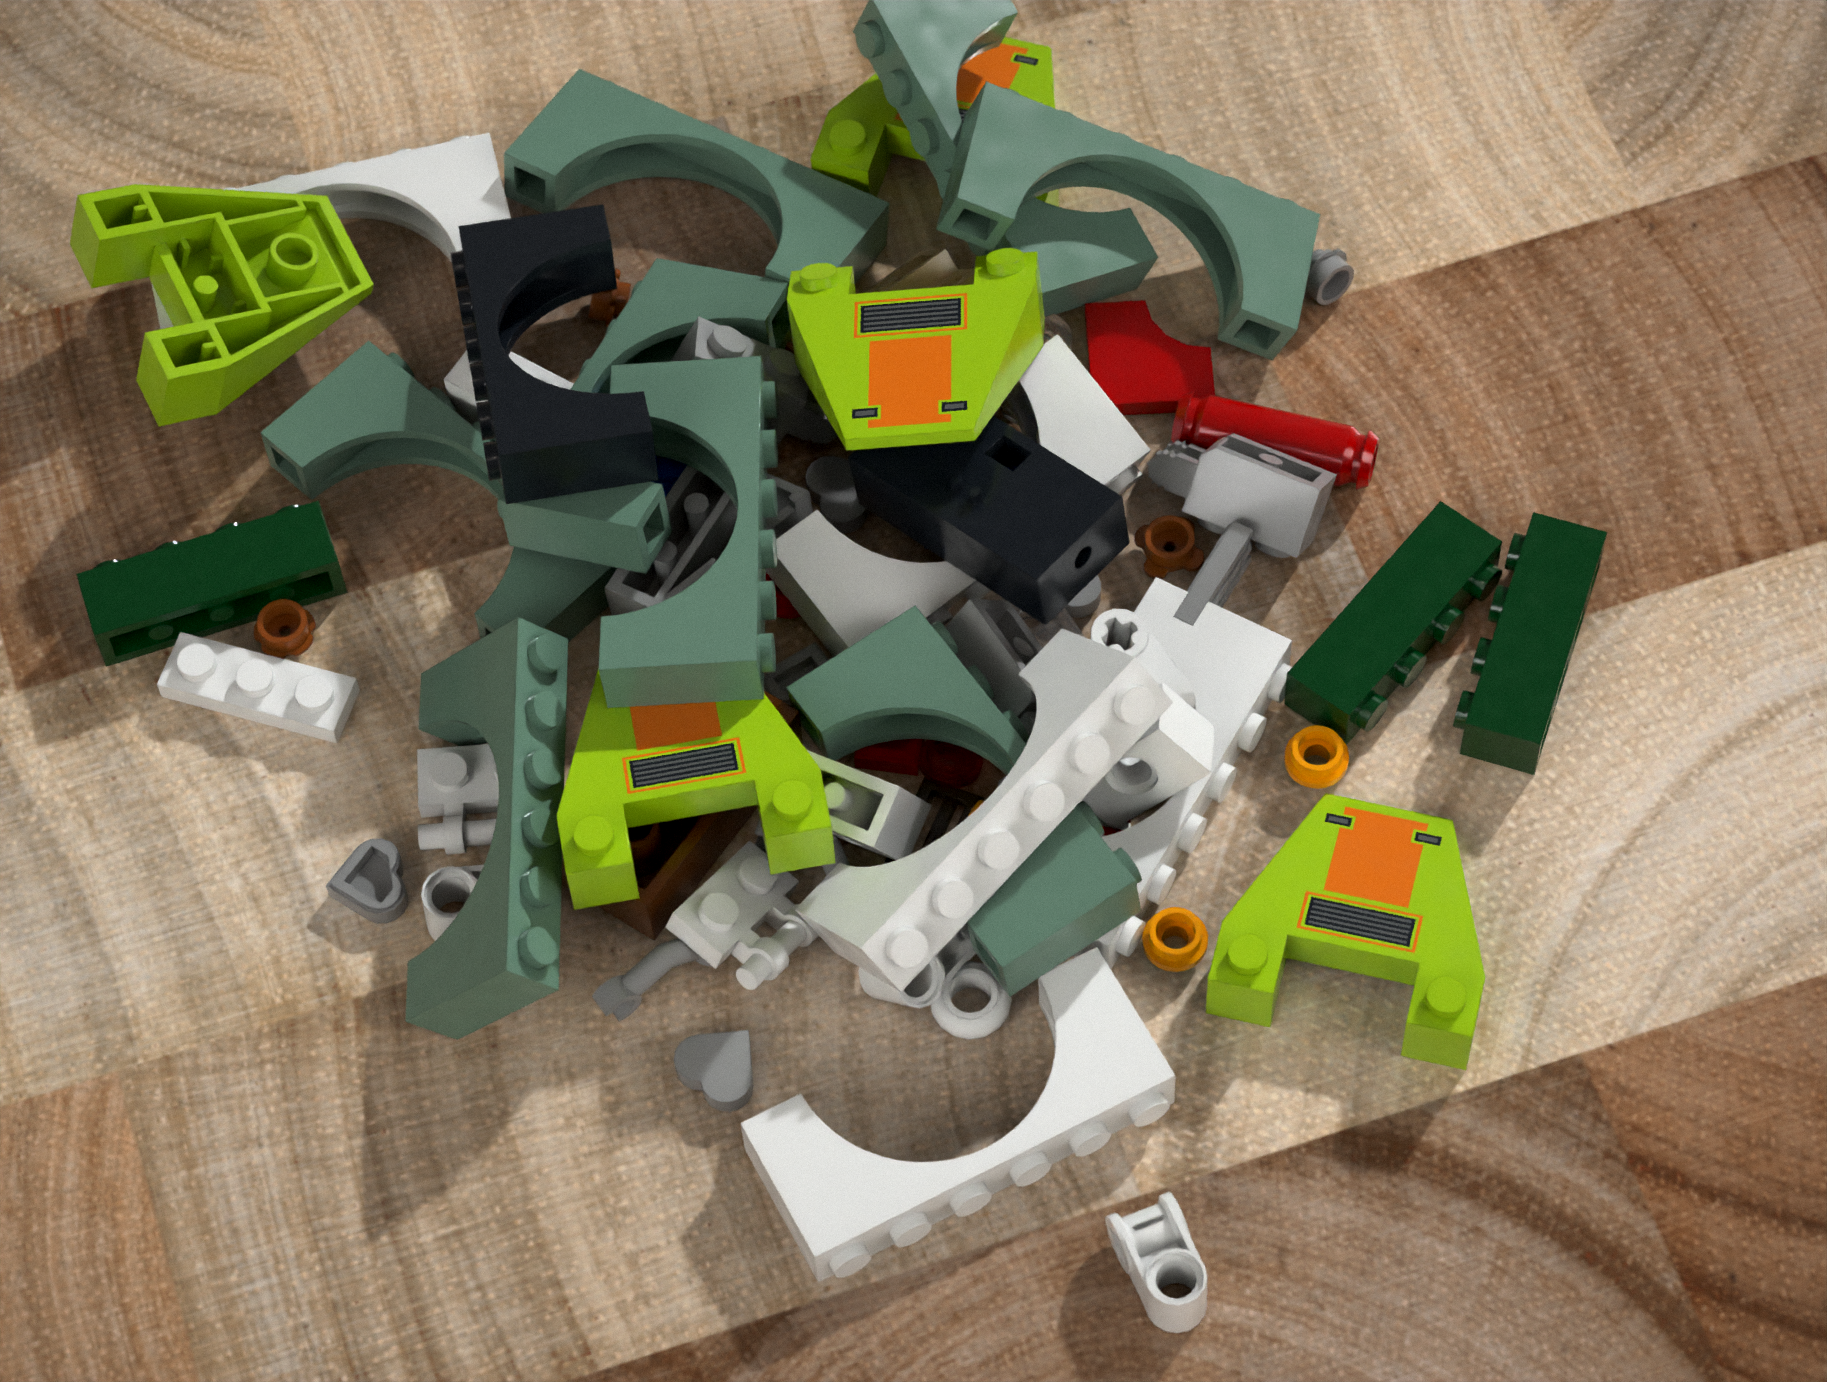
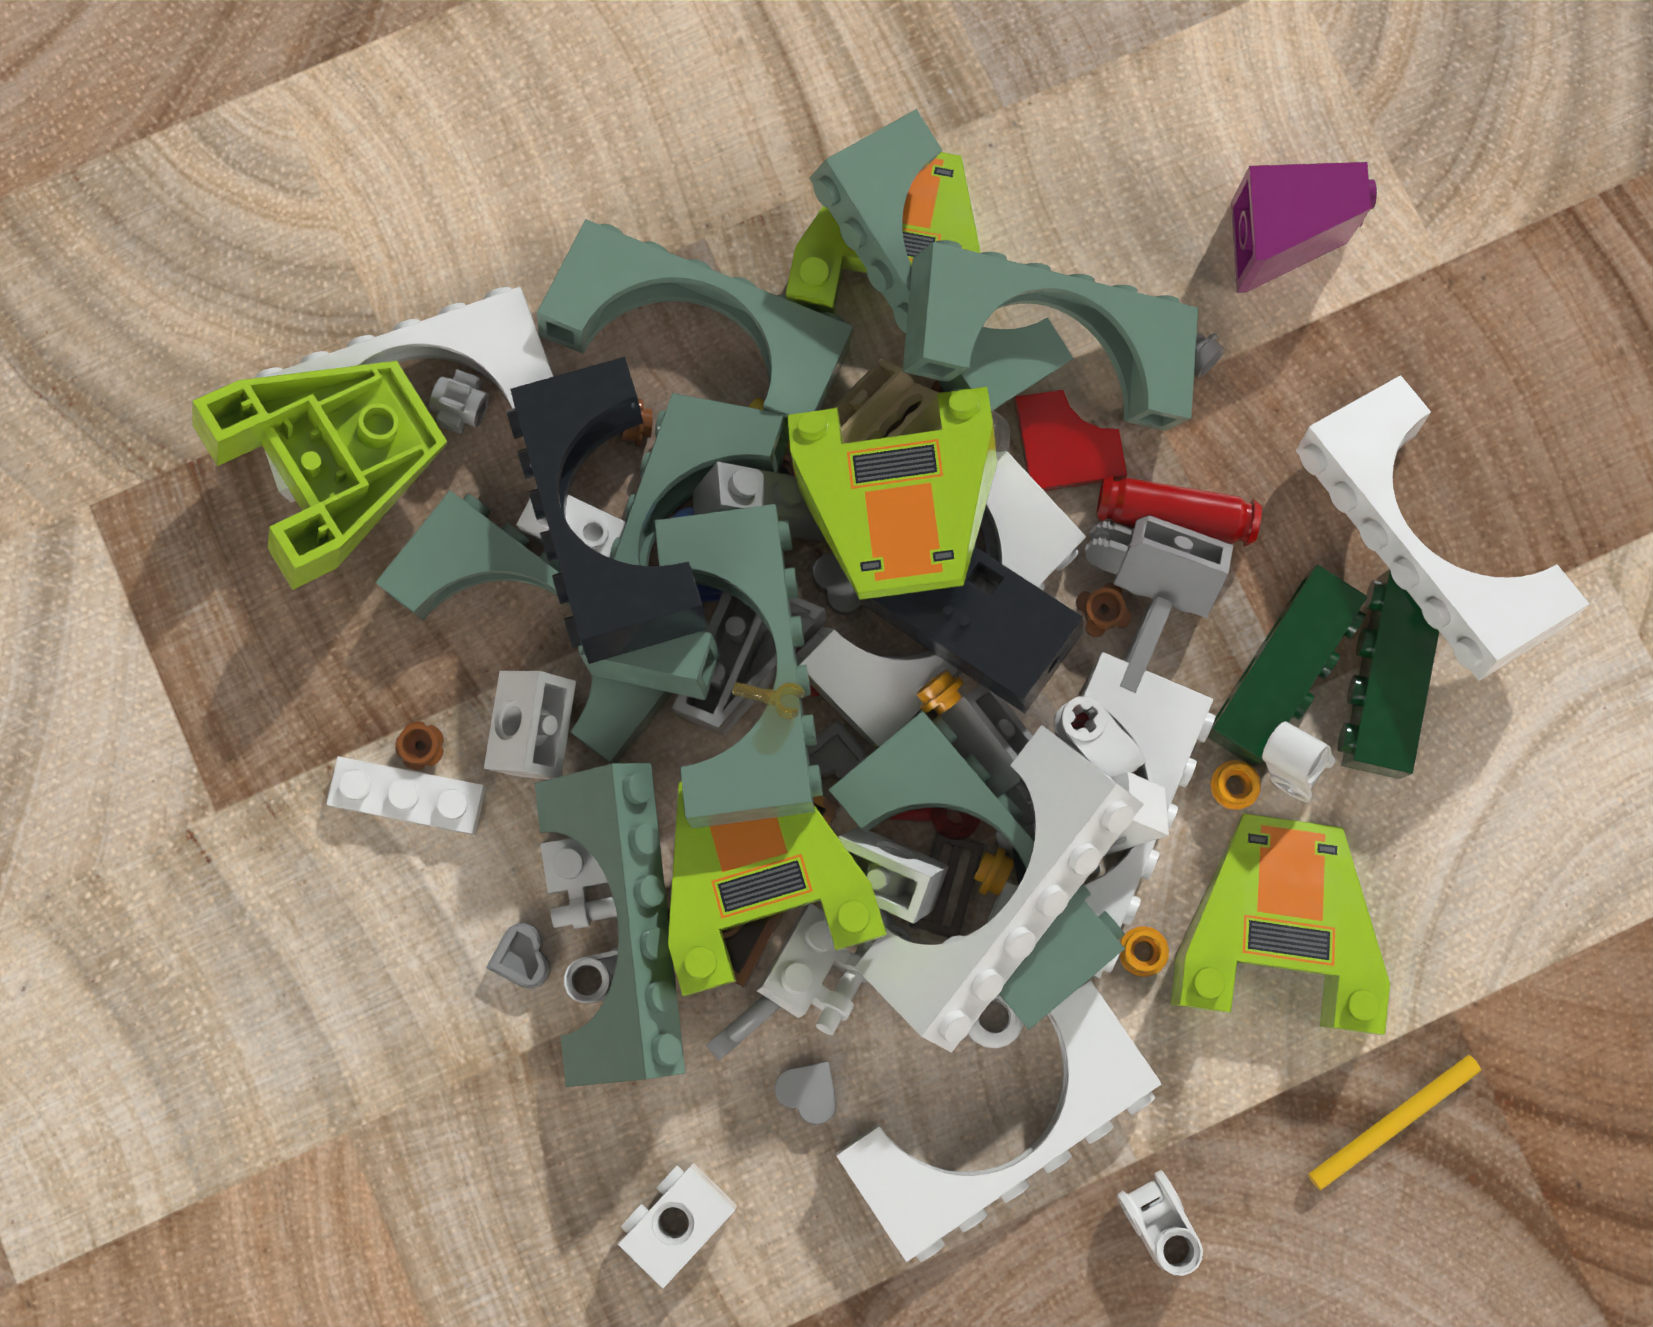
camera: 10 degrees left, 20 degrees up
dark green brick [76,500,348,667] -> none
none -> light grey gear [429,369,489,434]
none -> white brick [484,671,576,779]
none -> white brick [618,1163,737,1288]
none -> clear yellow hand [732,682,805,719]
none -> light orange plate [916,669,964,715]
none -> magenta slope [1231,162,1377,293]
none -> white piece [1262,721,1336,803]
none -> white arch [1296,375,1590,681]
none -> yellow bar [1307,1054,1482,1191]

